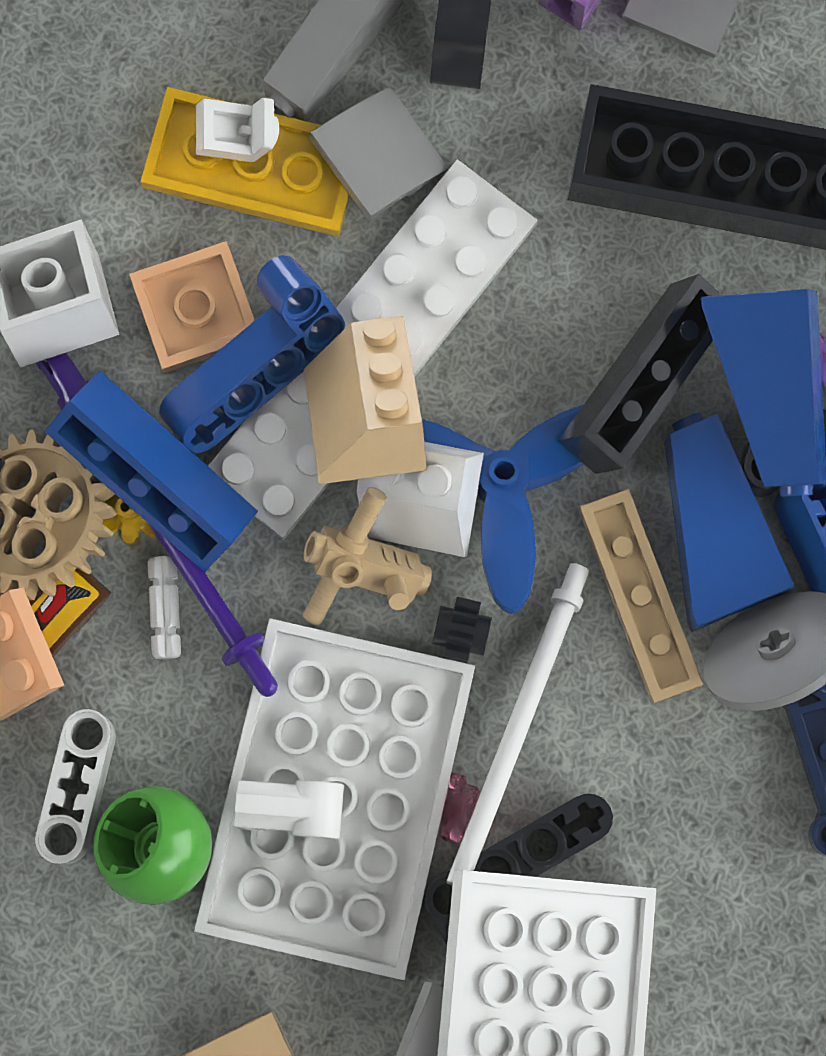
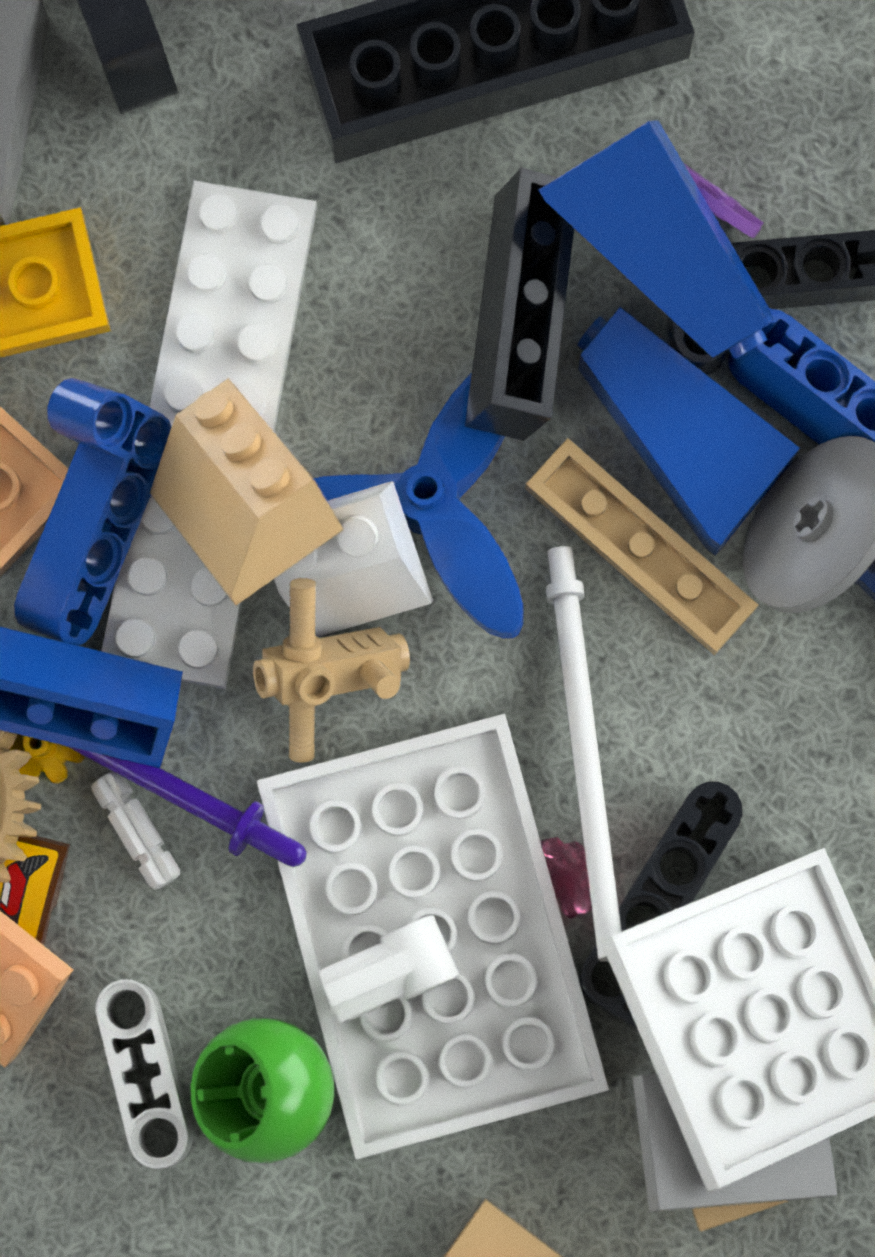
camera: 20 degrees left, 0 degrees up
light grey slope [309,87,449,221] -> none
black gear [432,597,492,664] -> none

